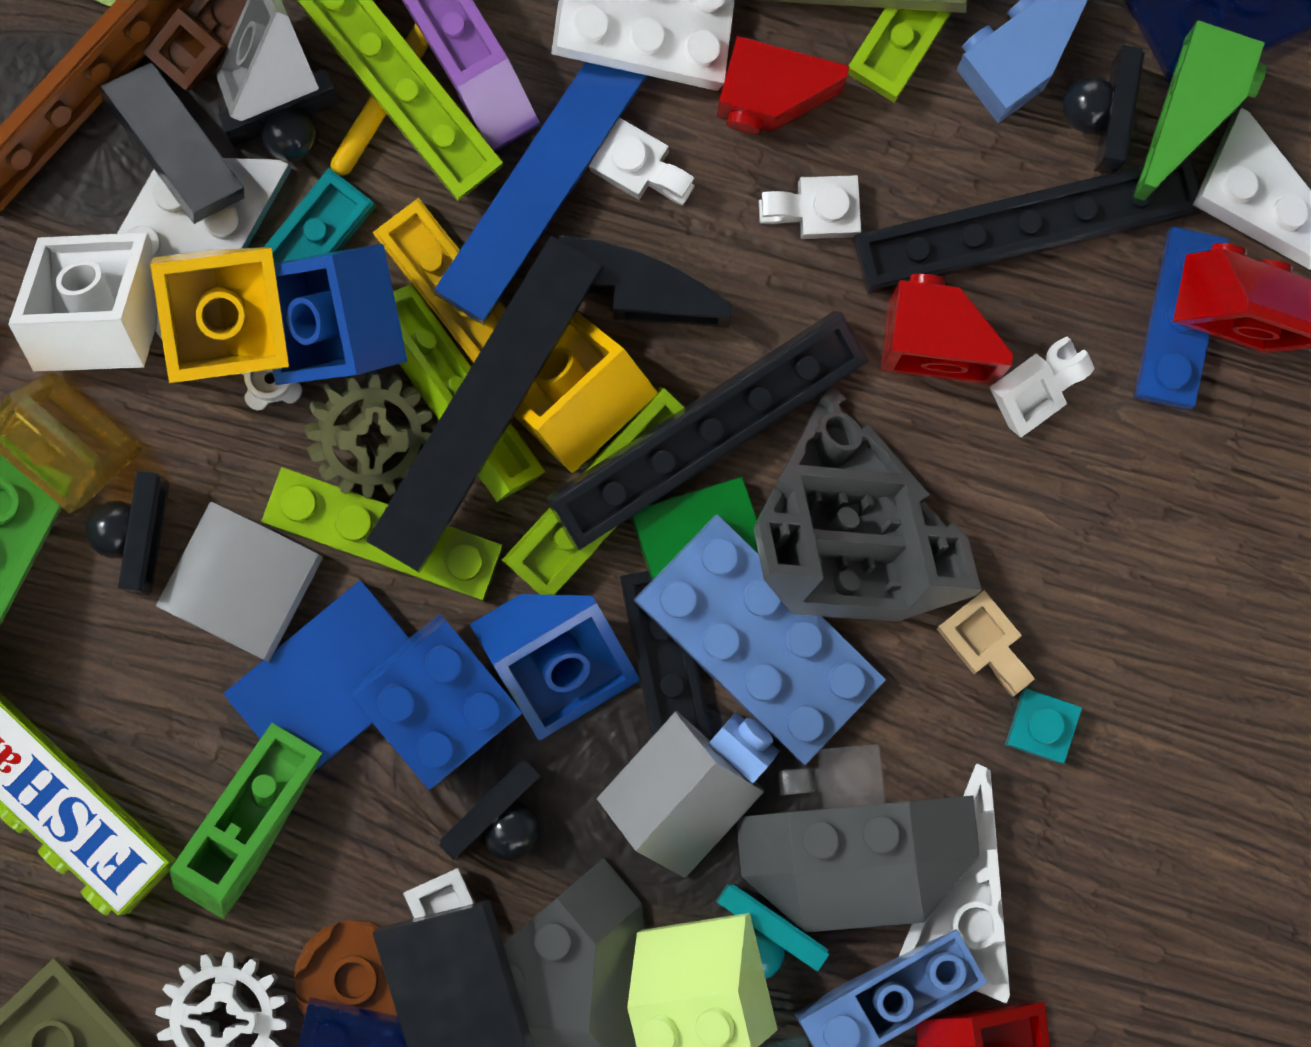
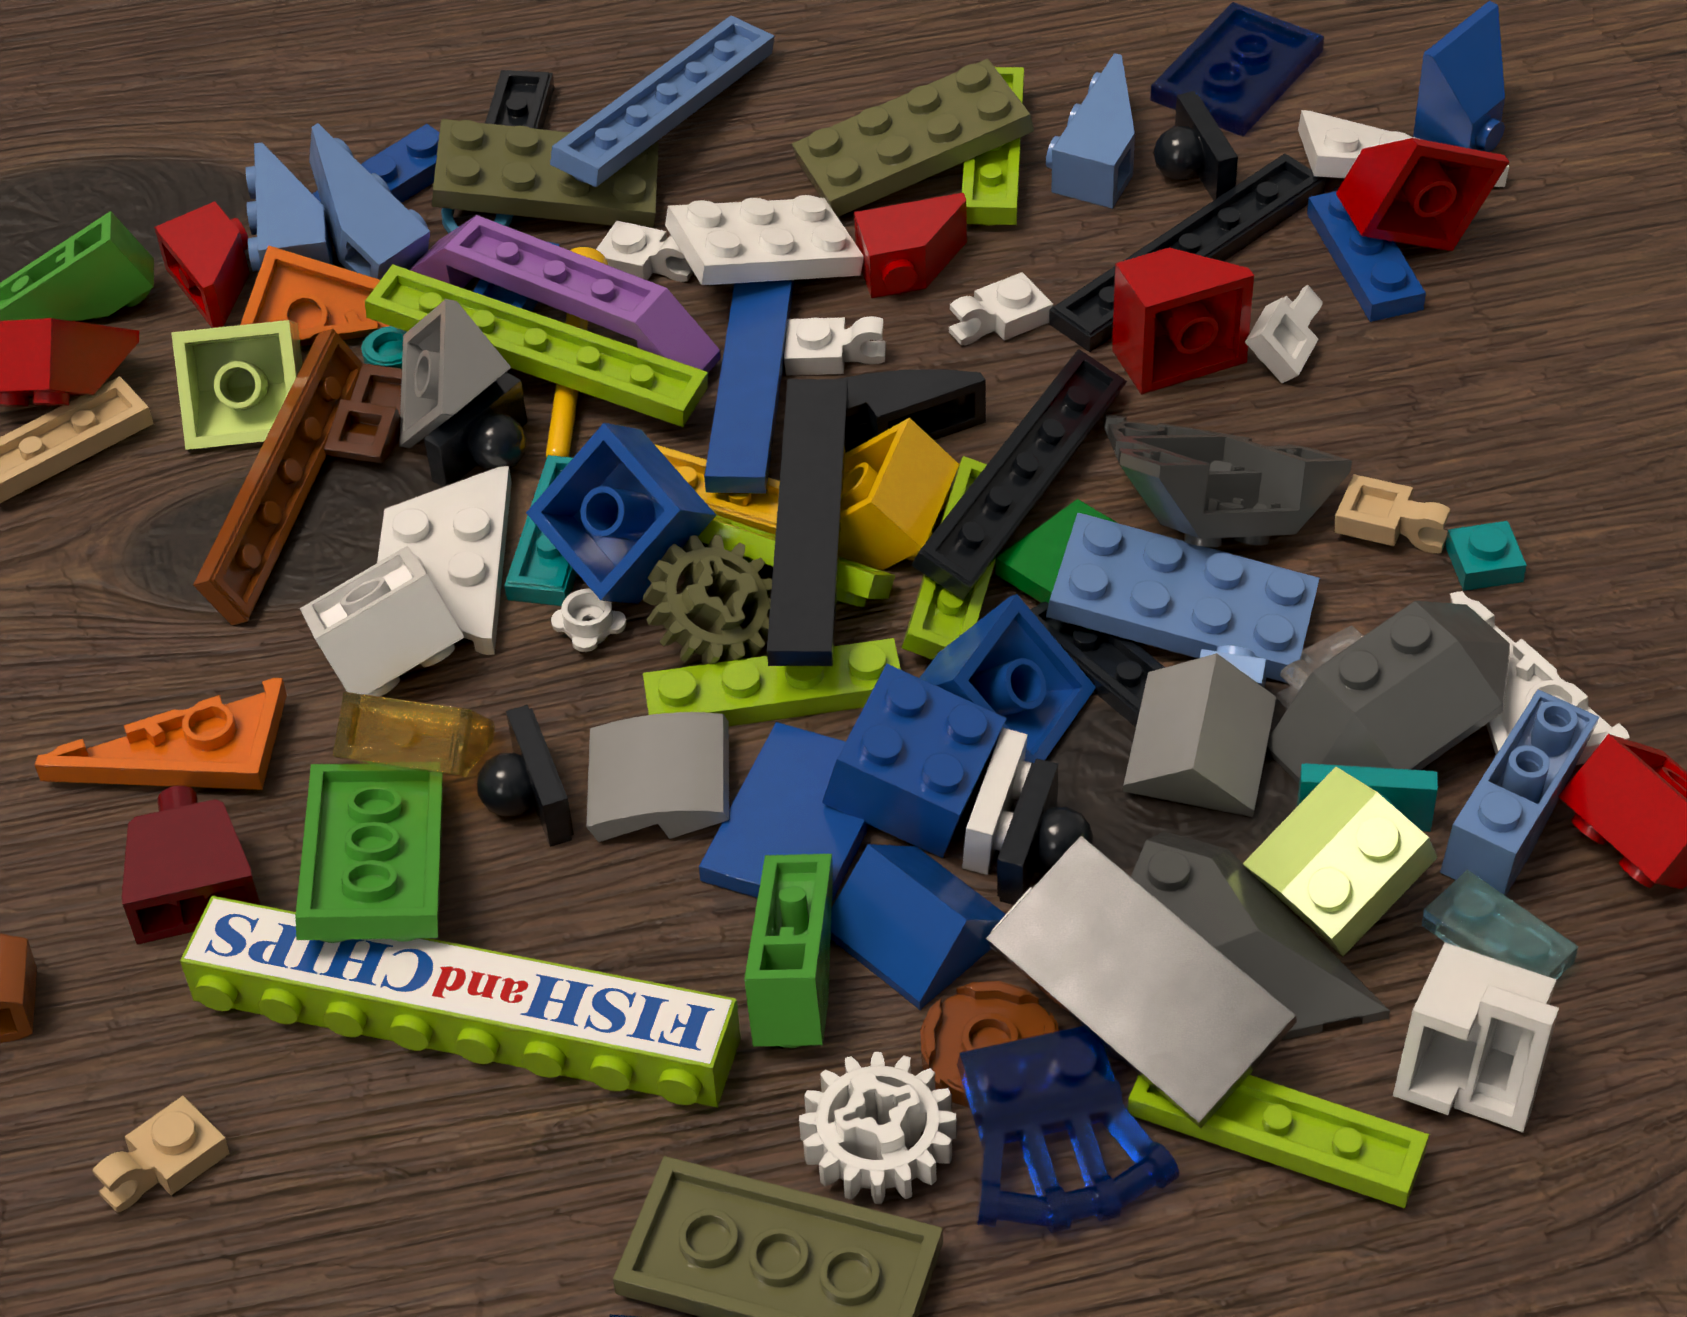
camera: 20 degrees left, 35 degrees down
black tile [101,62,245,224] -> none
yellow slope [150,247,289,383] -> none
bright green slope [1134,20,1267,201] -> none
none -> blue slope [831,844,1006,1010]
none -> white plate [962,728,1031,875]

